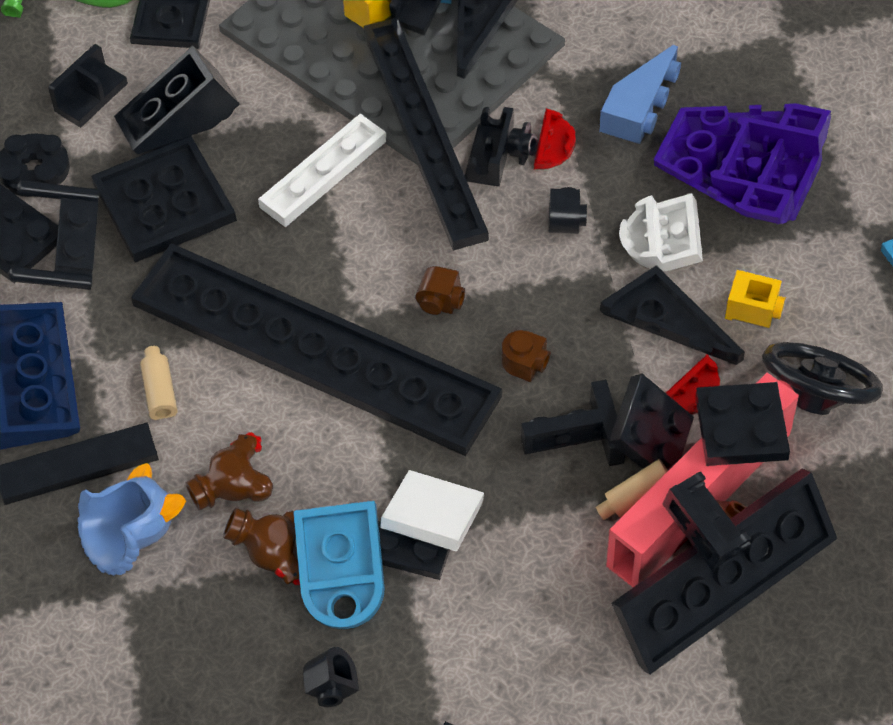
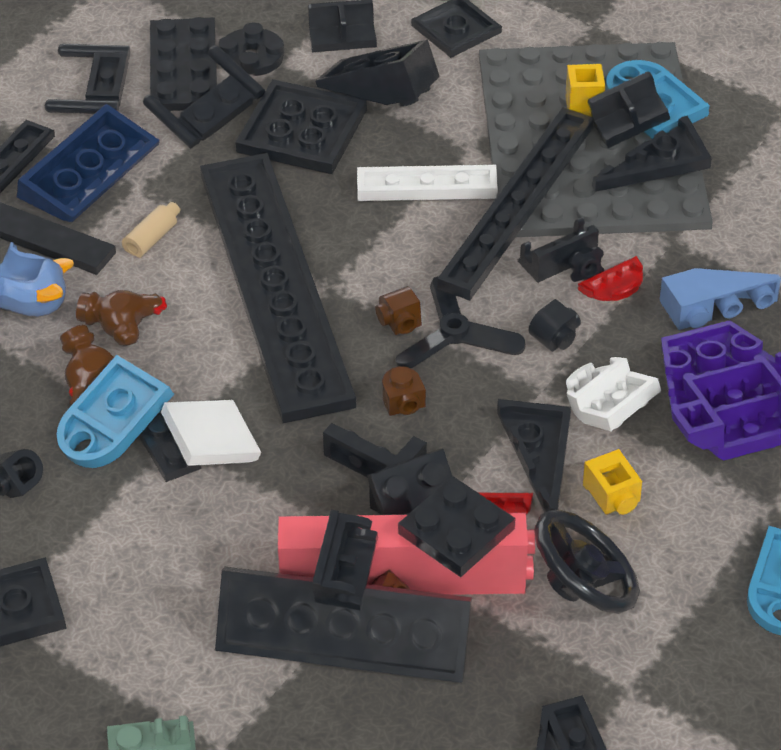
camera: 45 degrees right, 10 degrees down
none -> black piece [395,276,526,368]

